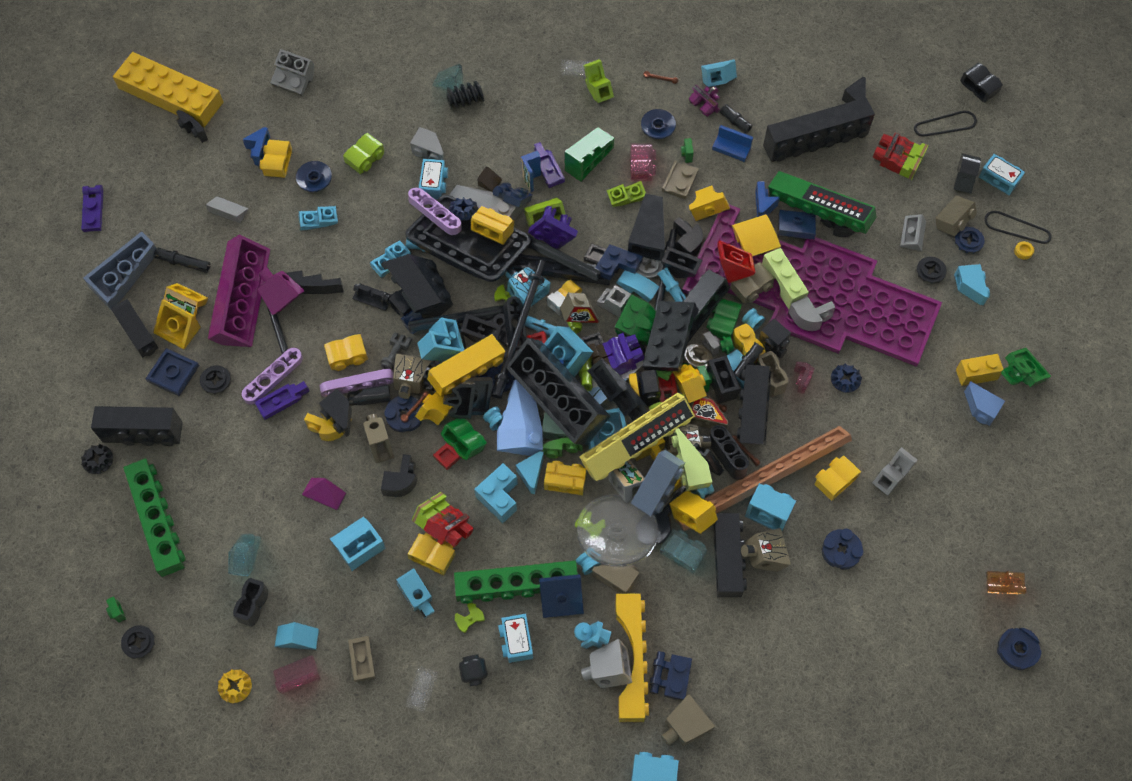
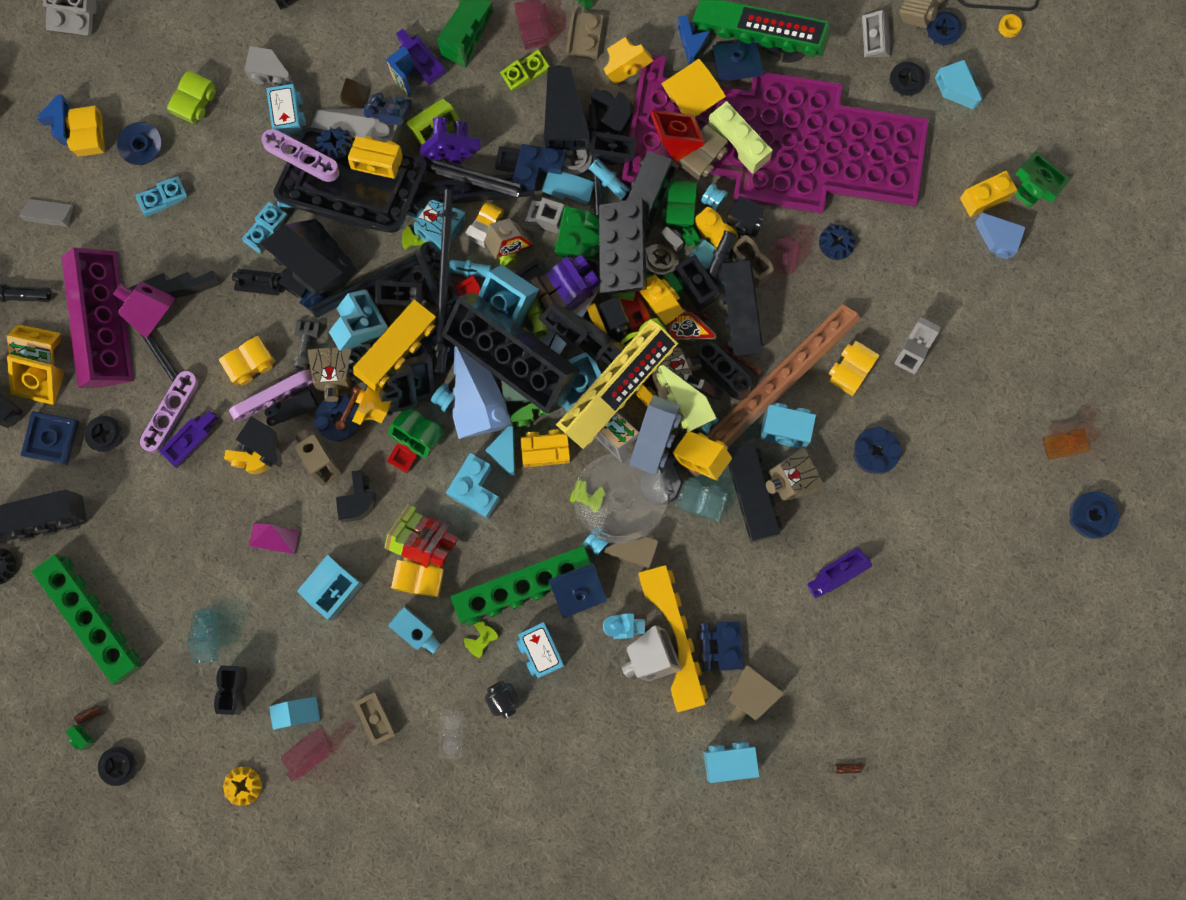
camera: 10 degrees left, 15 degrees up
light grey brick [788,296,835,331] -> none
none -> copper piece [69,705,107,725]
none -> dark purple hinge [807,548,872,599]

